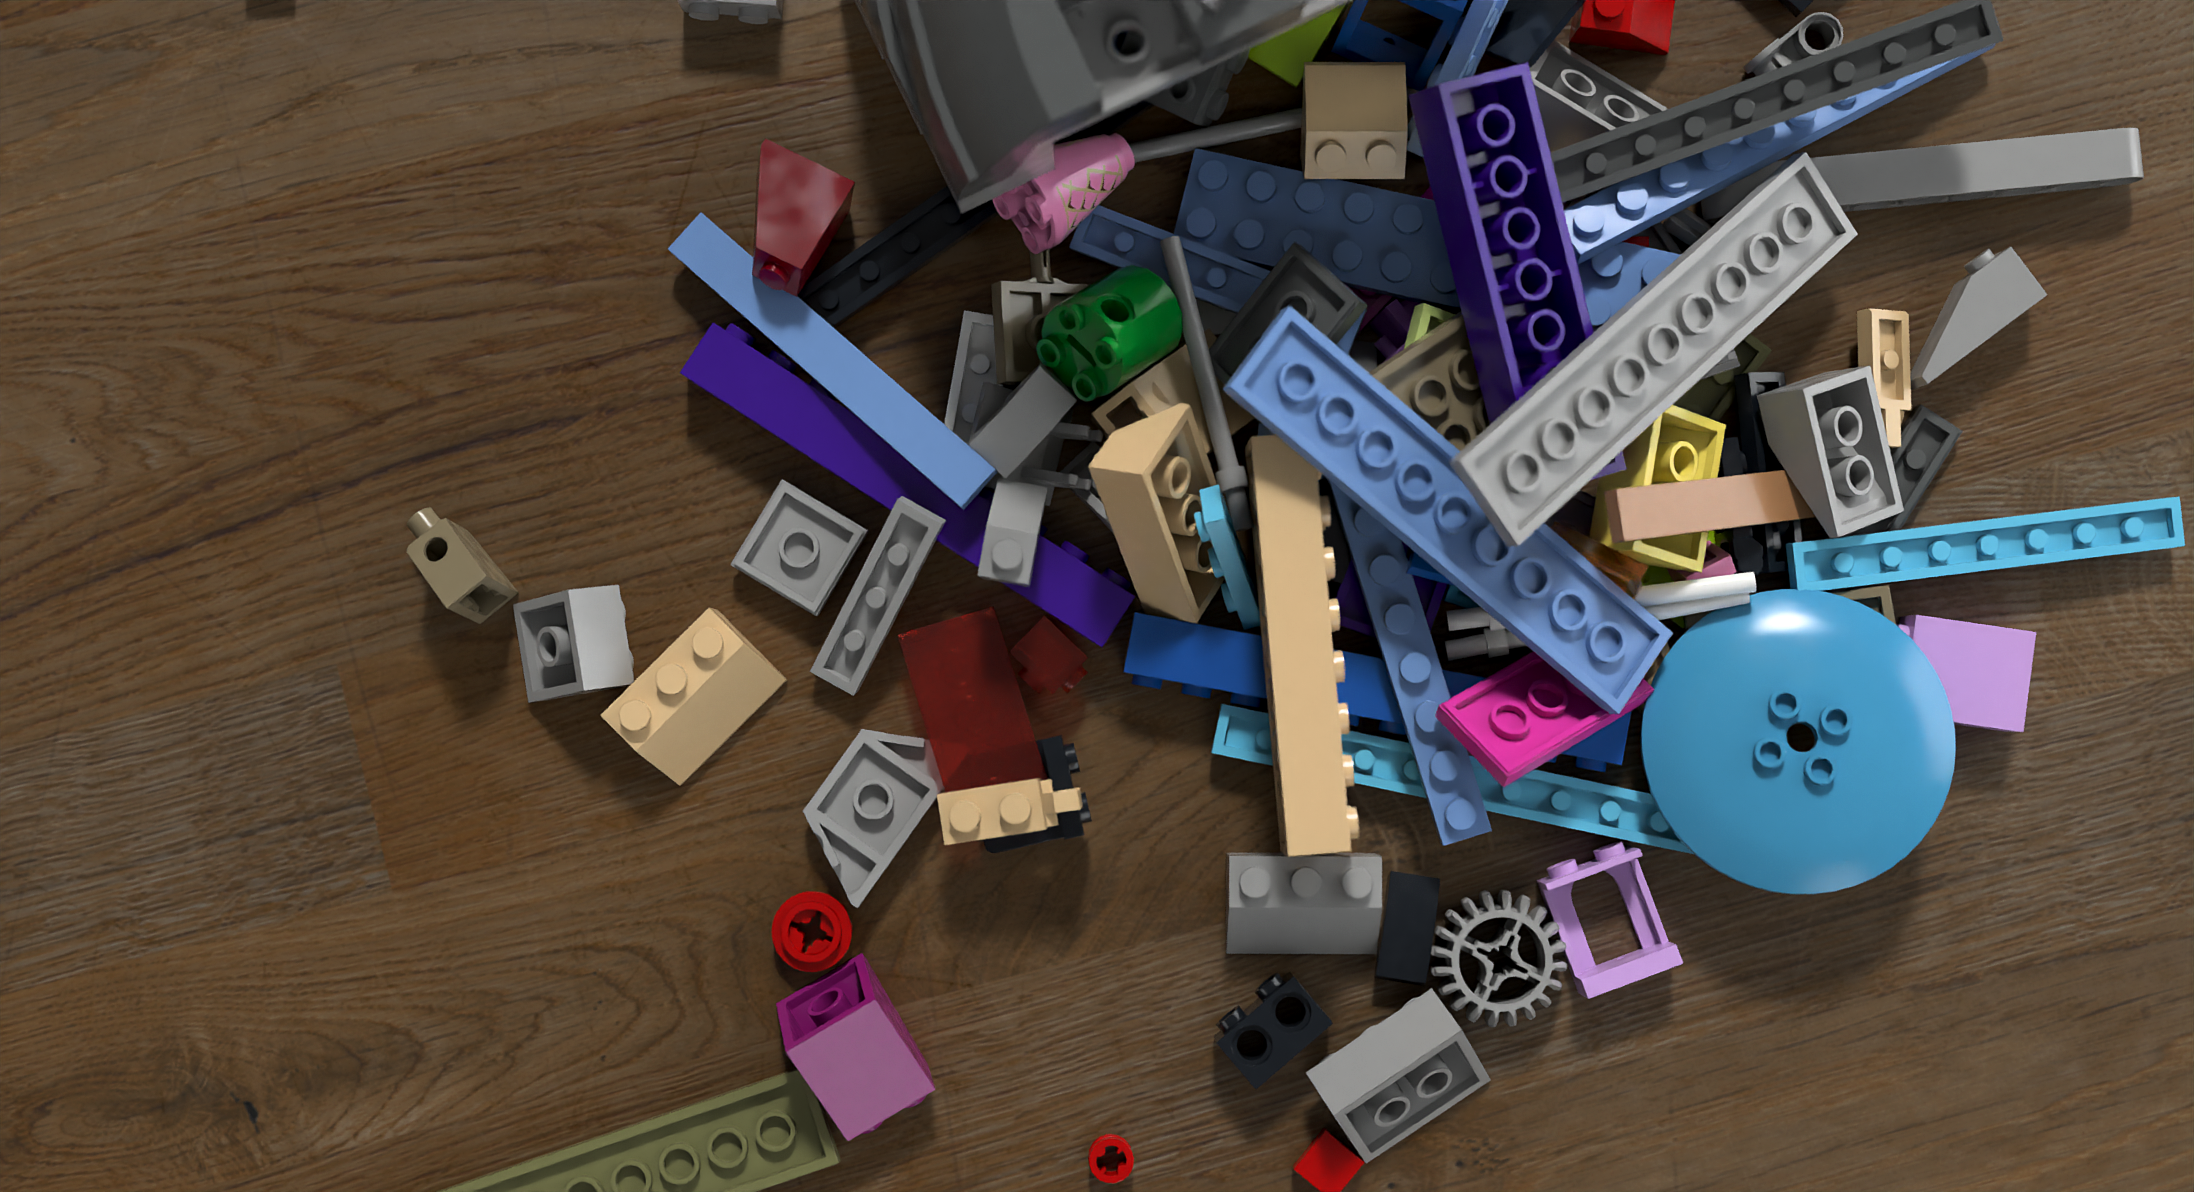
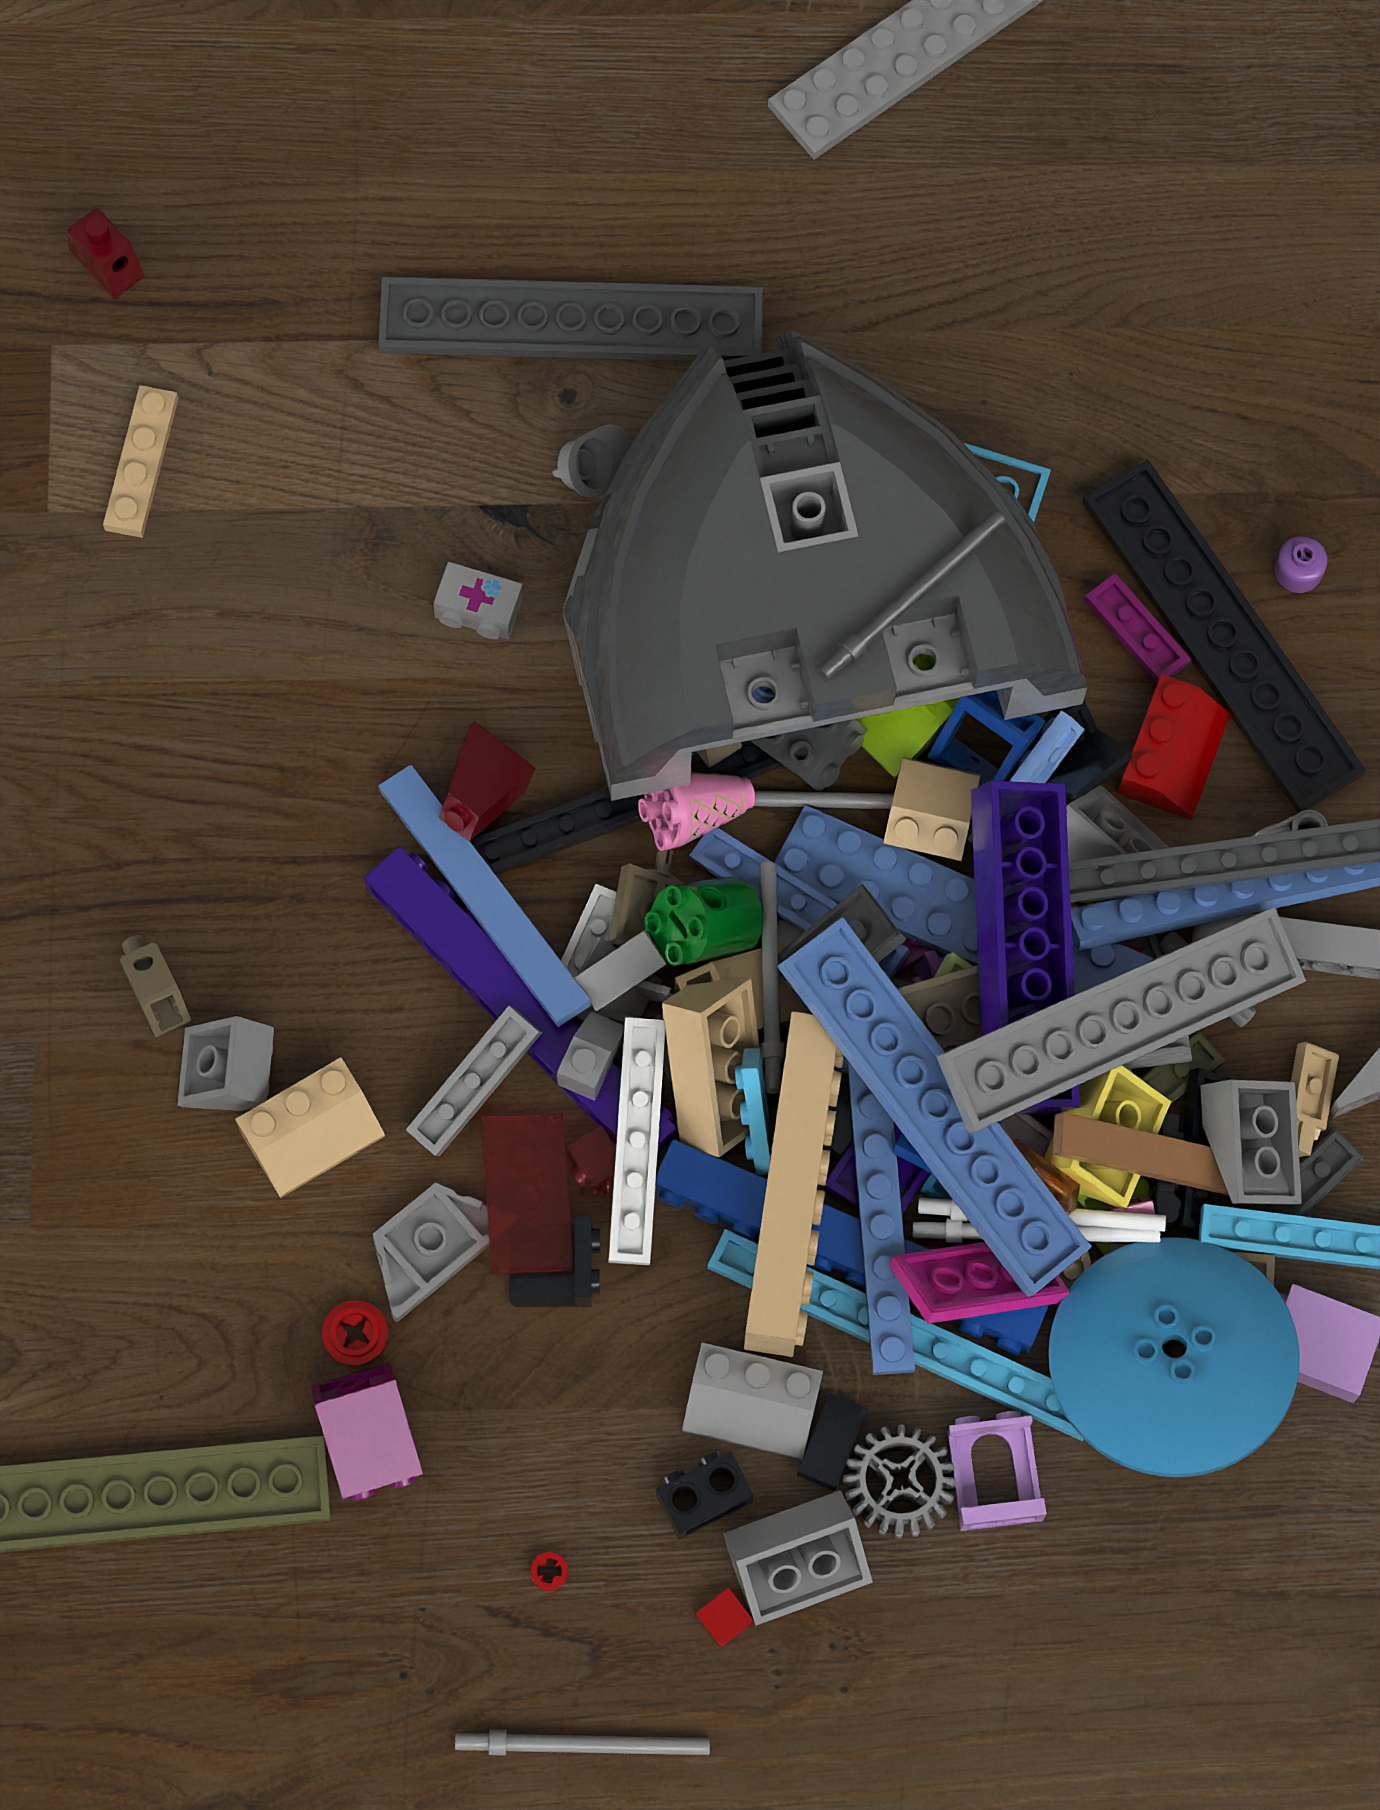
camera: 15 degrees right, 15 degrees down
light grey plate [730,479,869,617] -> none
tan hinge [937,778,1083,845] -> none
none -> white plate [608,1017,665,1265]

